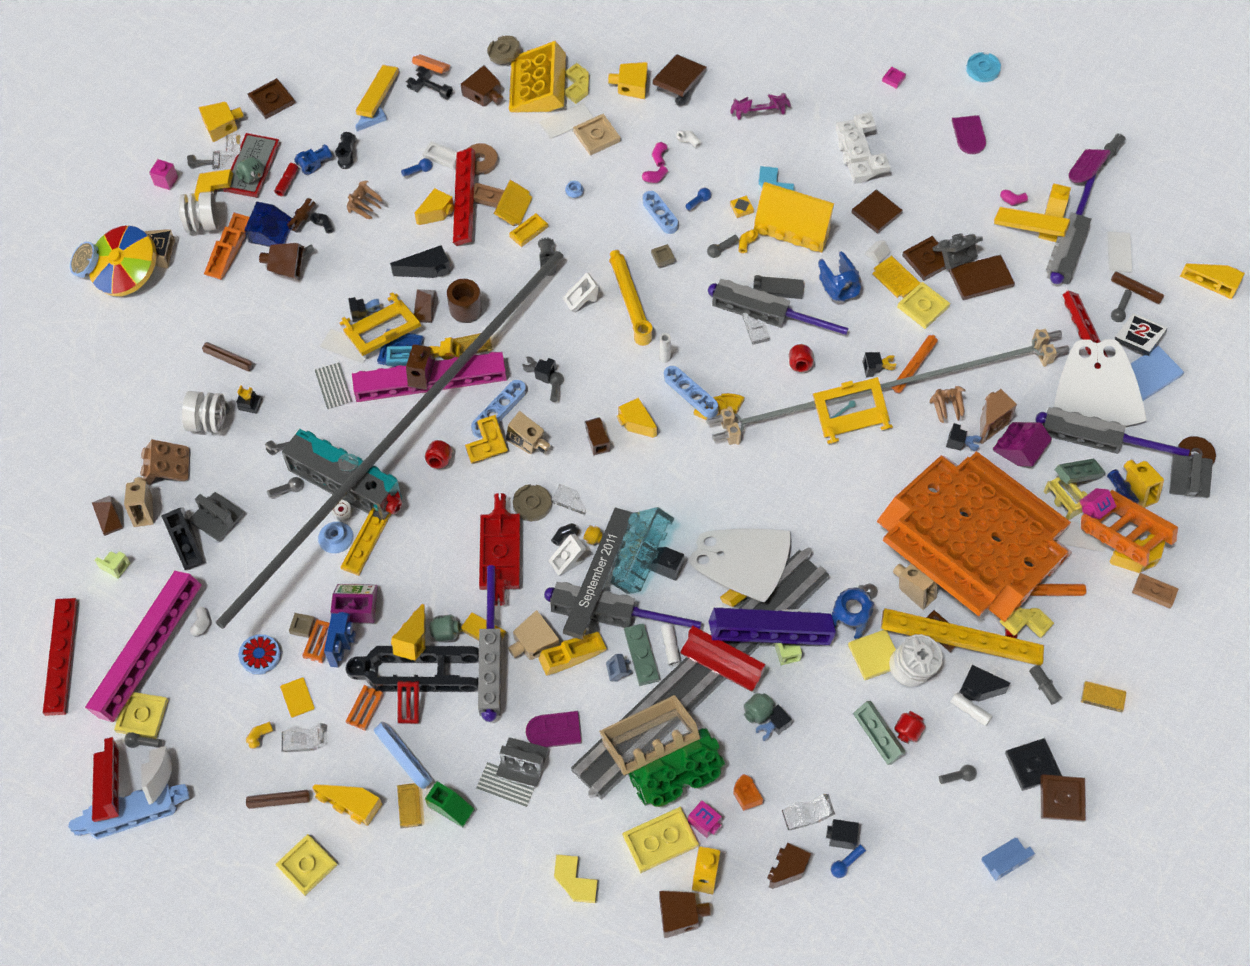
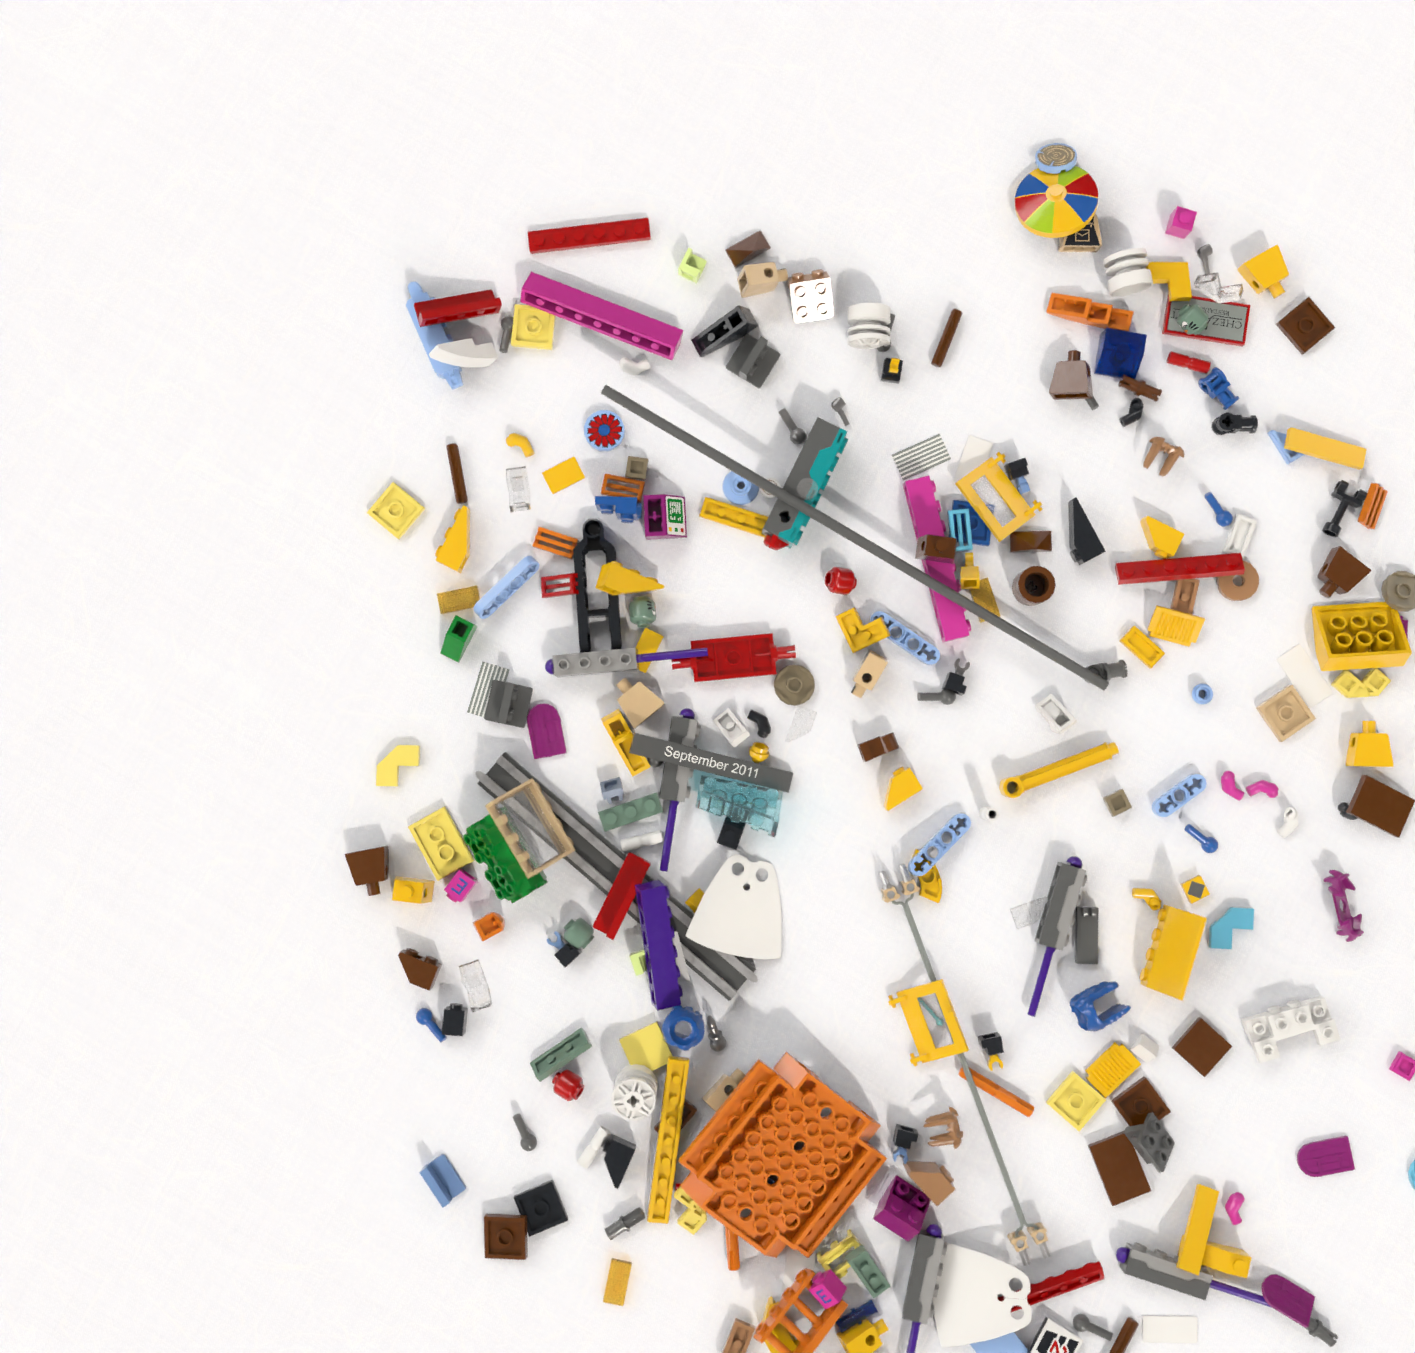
camera: 85 degrees right, 25 degrees up
dark grey bar [707,234,739,258] -> none
red head [788,344,814,372] -> none

